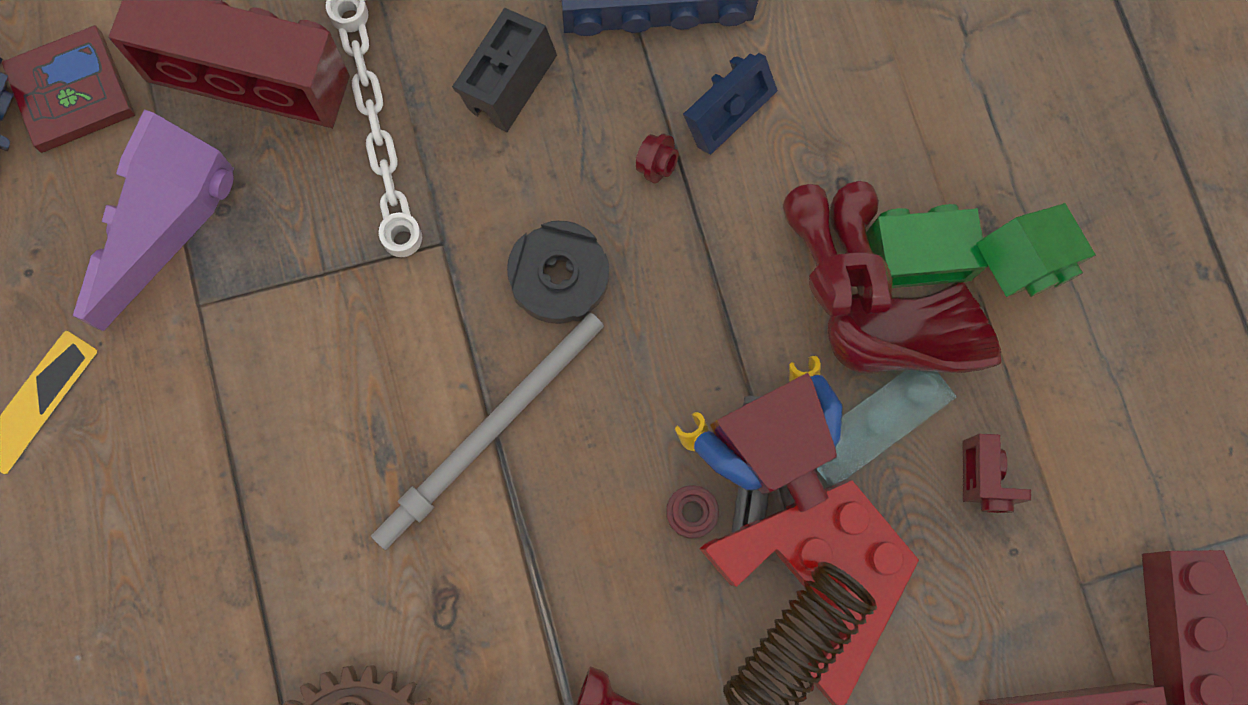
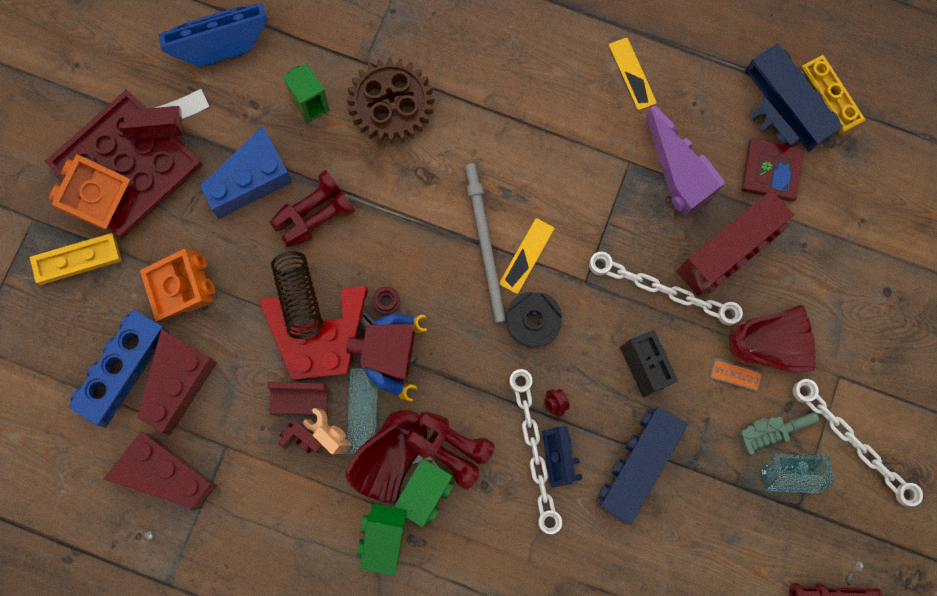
camera: 125 degrees right, 0 degrees up
none -> dark red panel [268,382,329,416]
none -> light nougat plate [303,408,352,455]
none -> yellow sticker [499,218,554,294]
none -> white piece [509,369,562,534]

